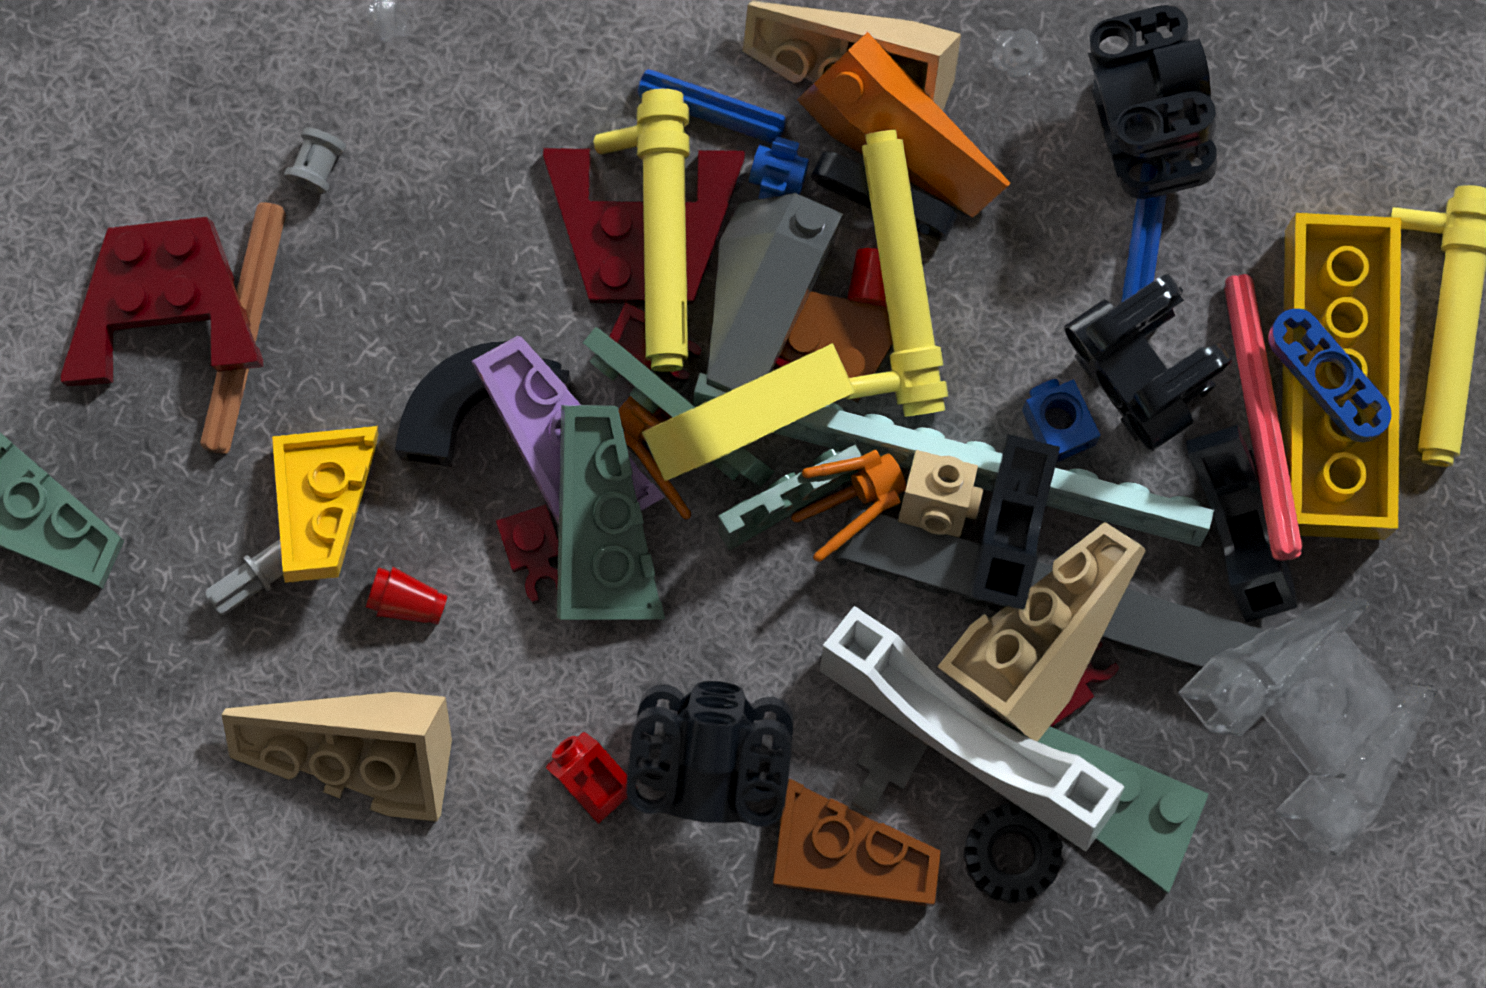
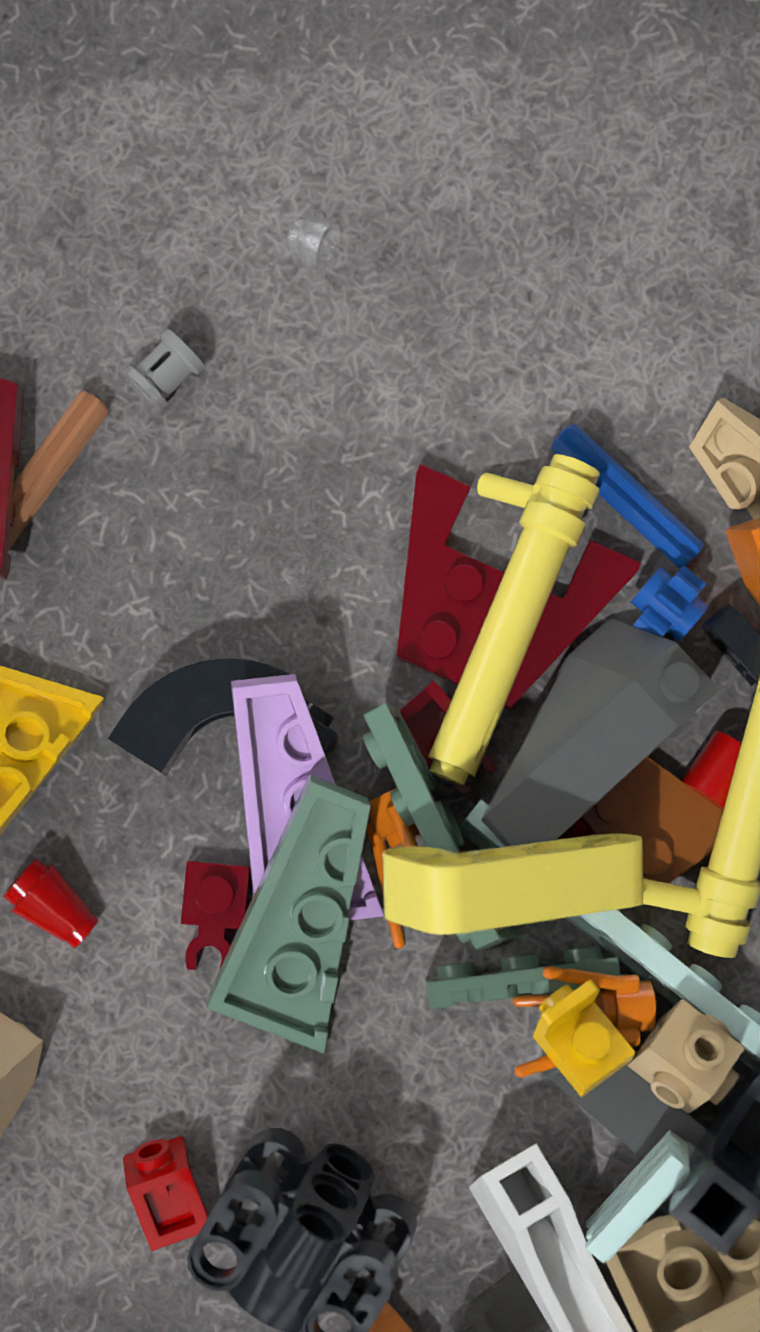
camera: 25 degrees right, 5 degrees up
none -> yellow bracket [532,979,636,1098]
none -> light aqua tile [586,1130,690,1263]

